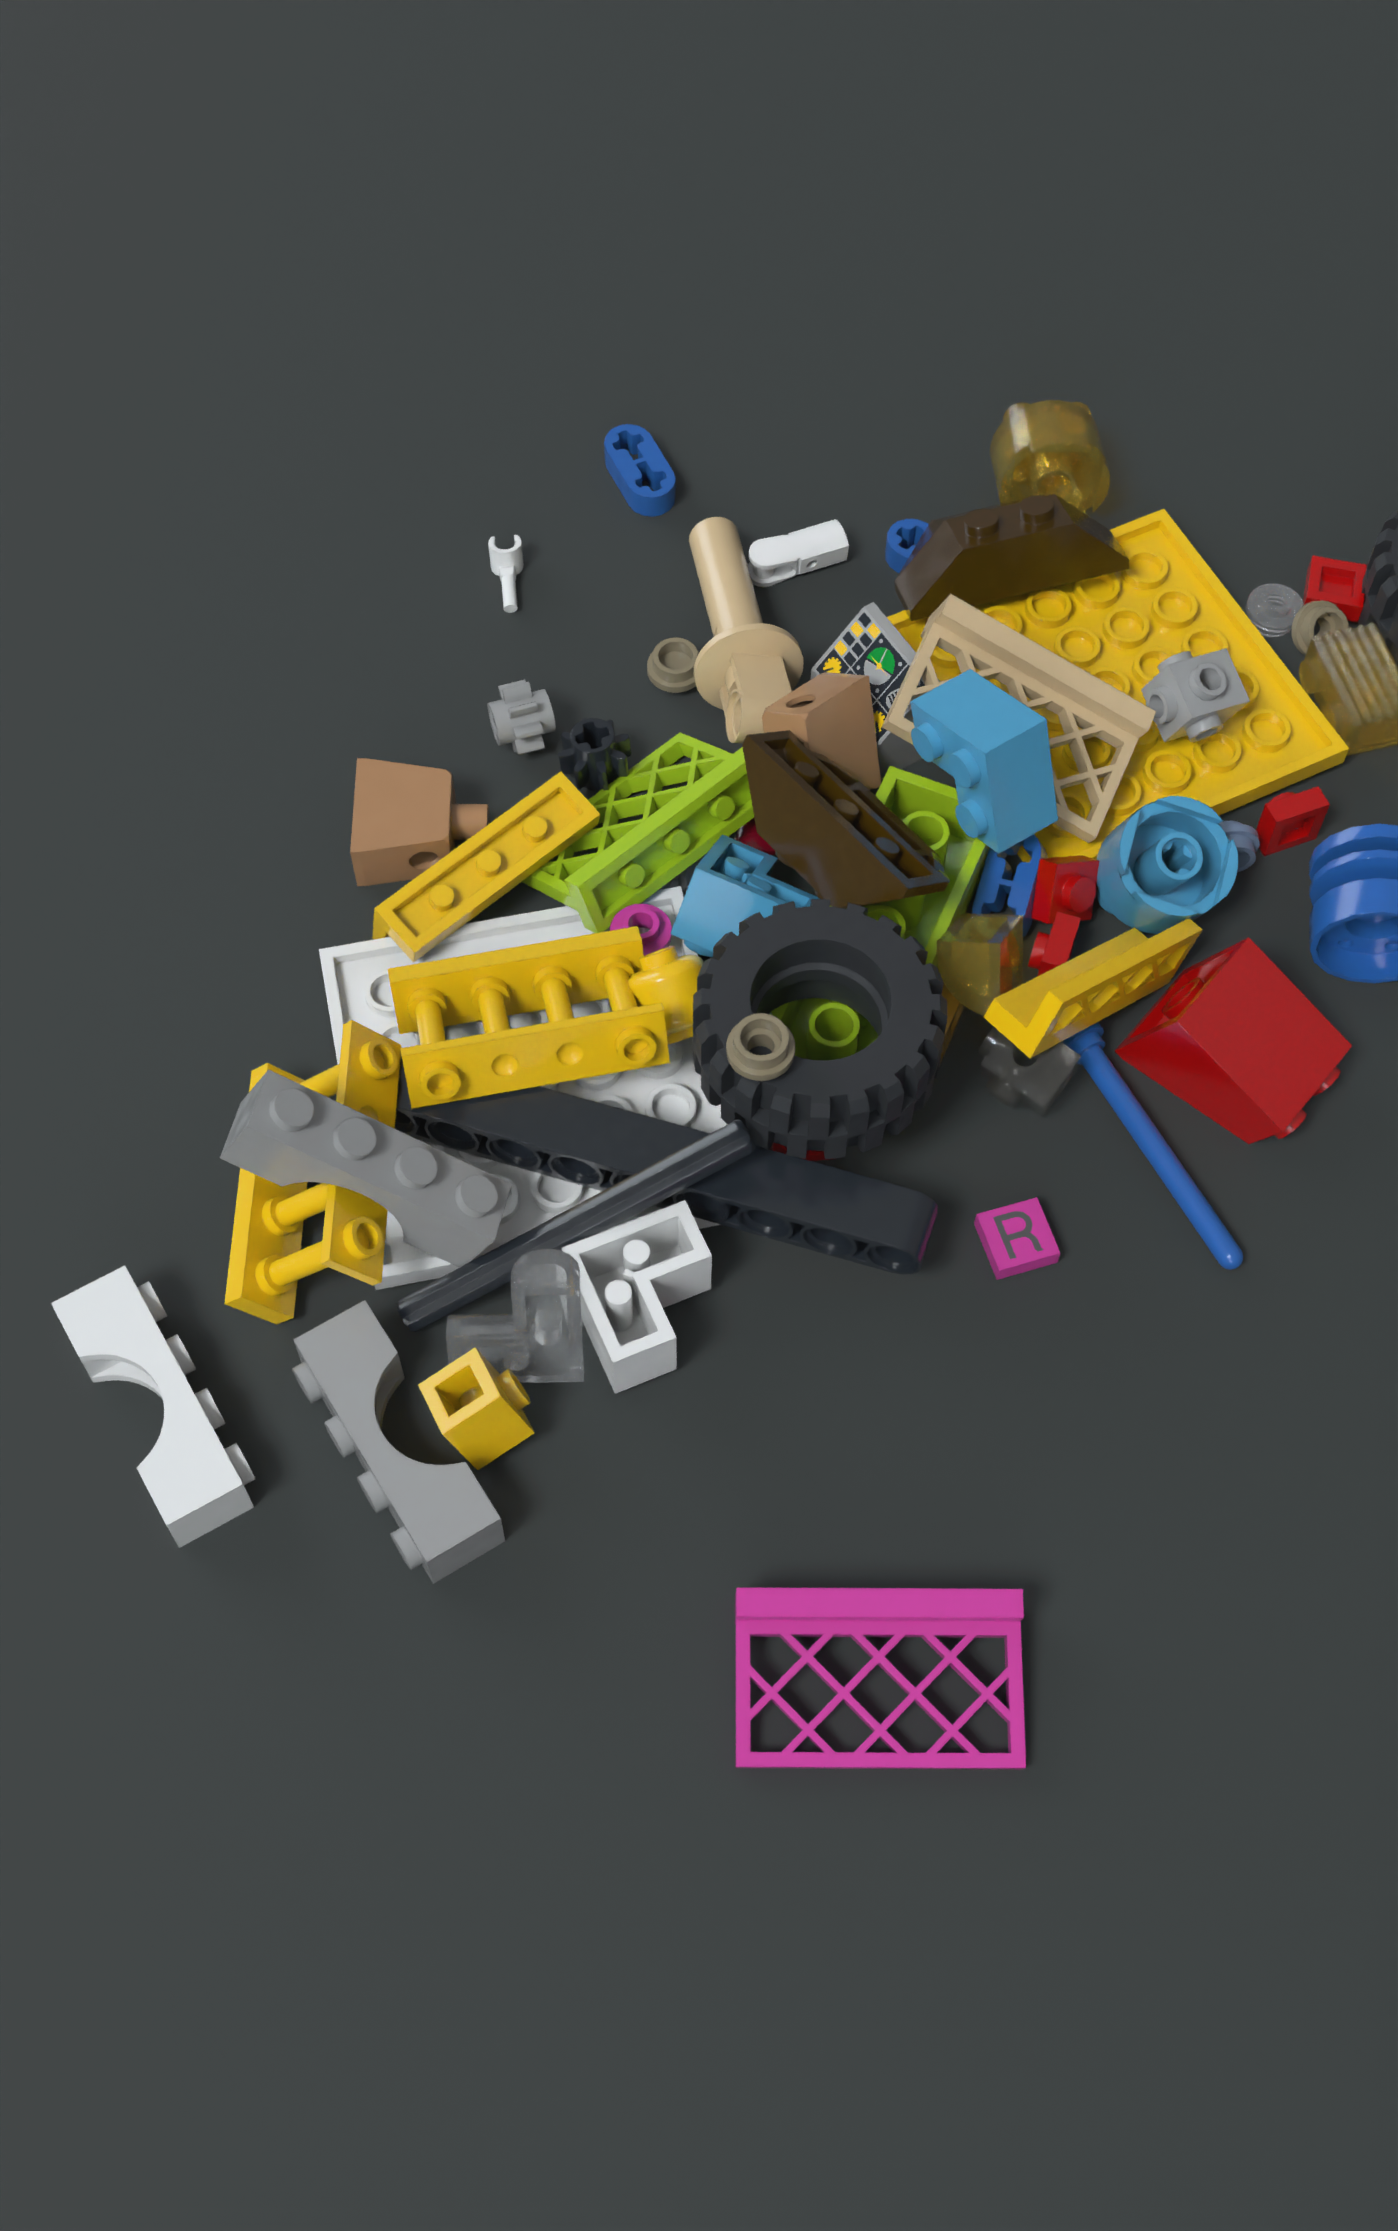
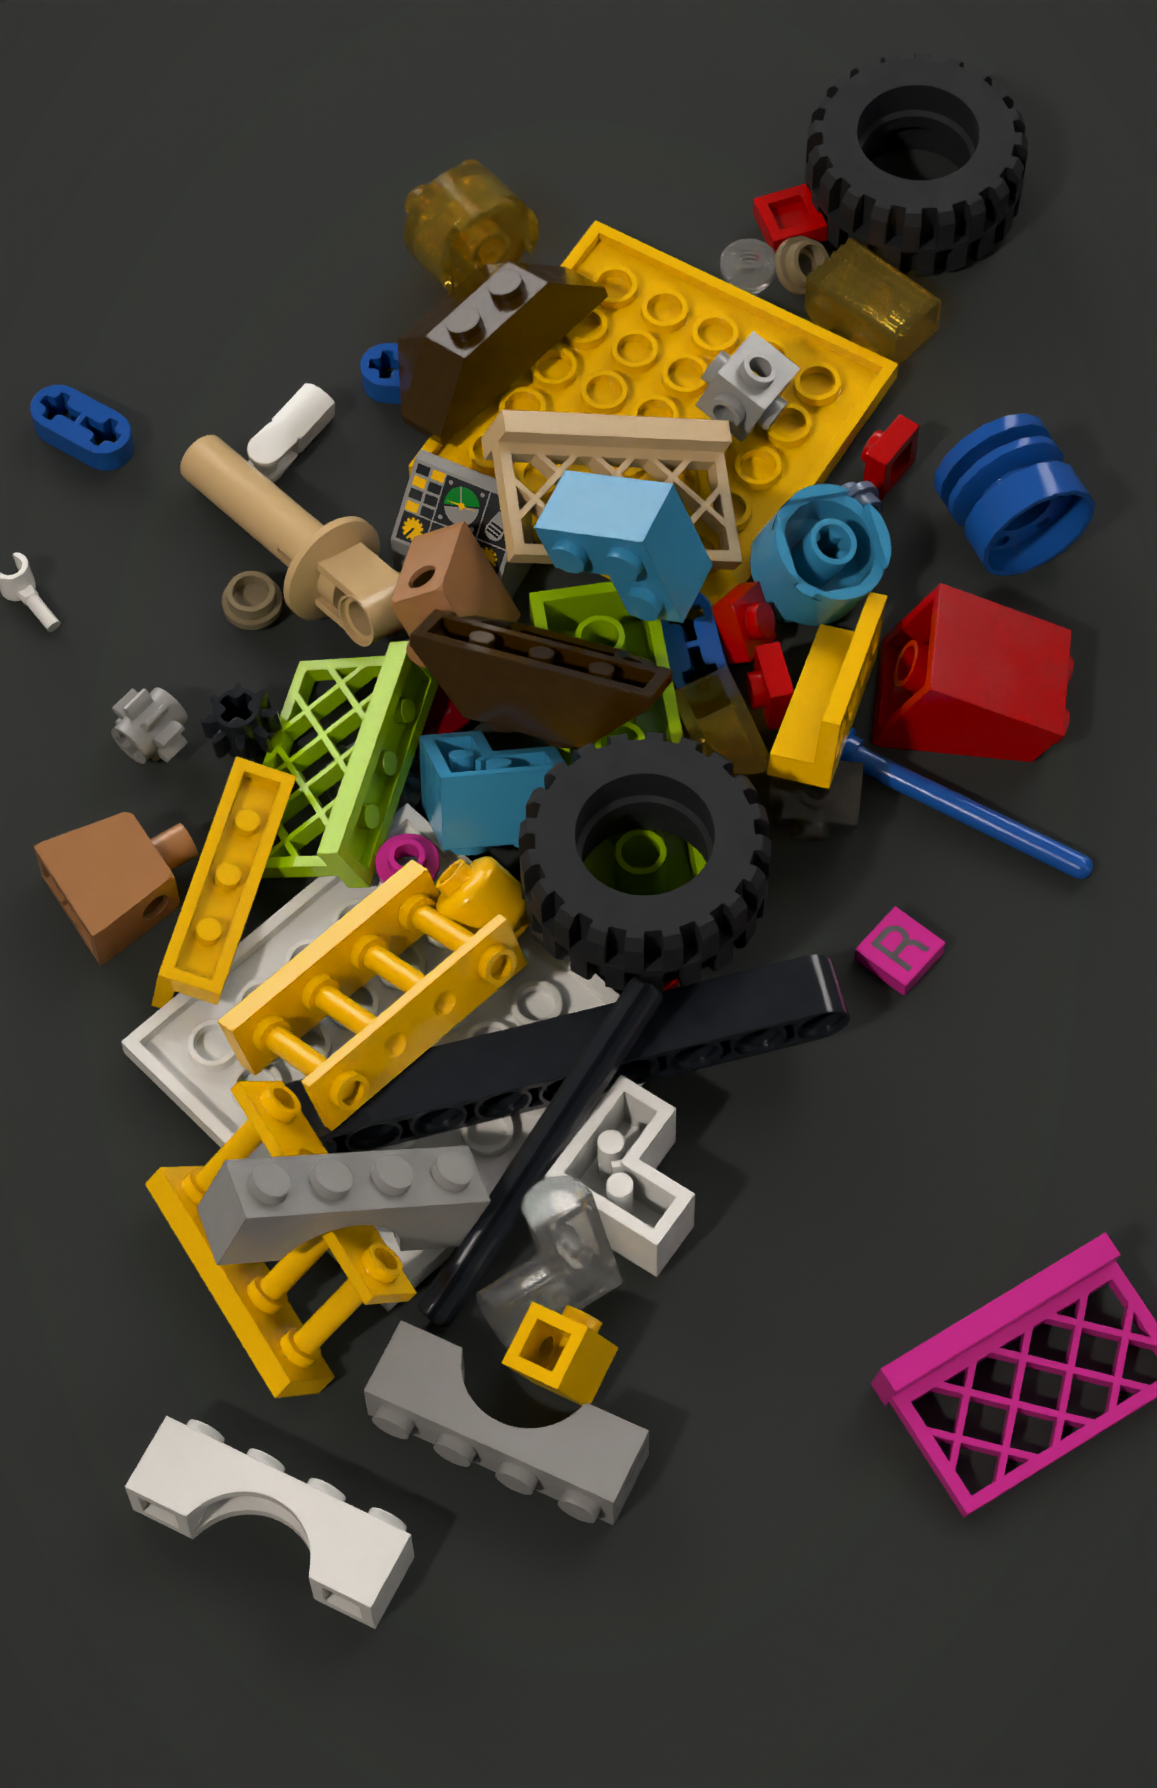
camera: 30 degrees left, 0 degrees up
dark tan plate [726,1013,795,1081] -> none

